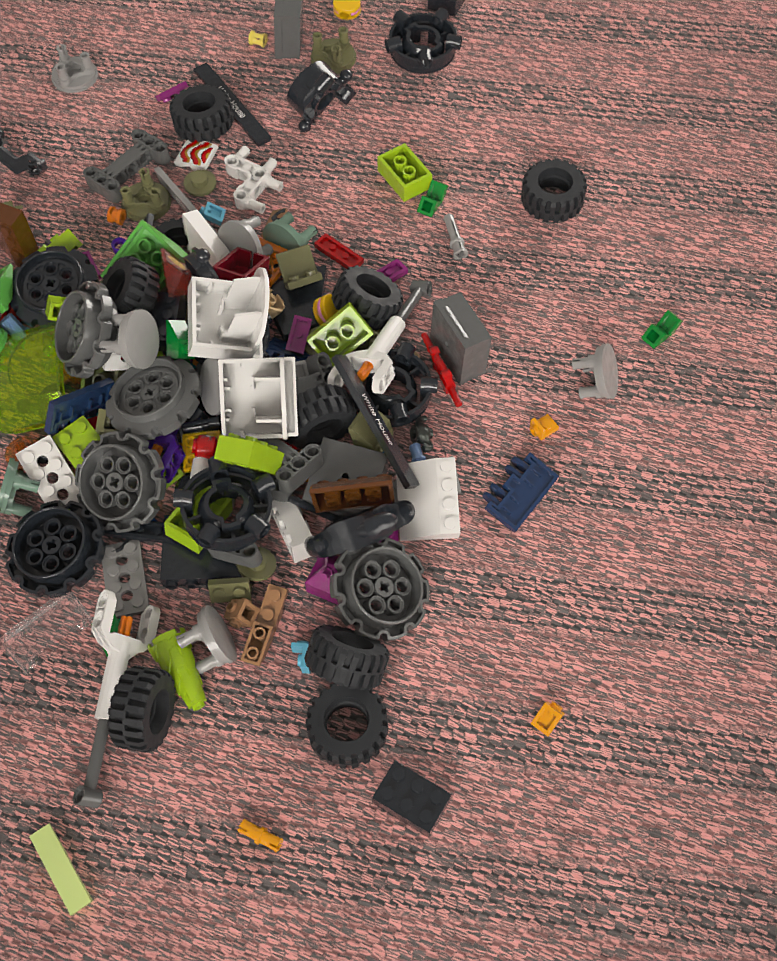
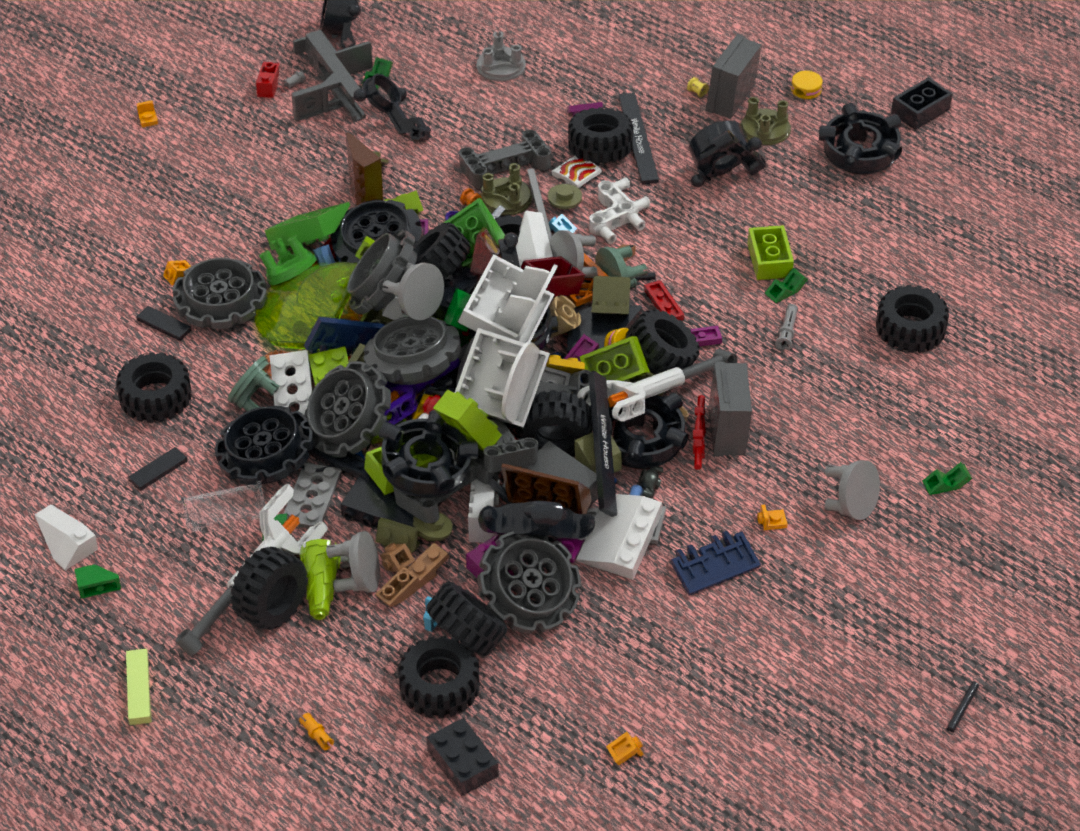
camera: 25 degrees right, 15 degrees down
none -> yellow tile [546,355,585,375]

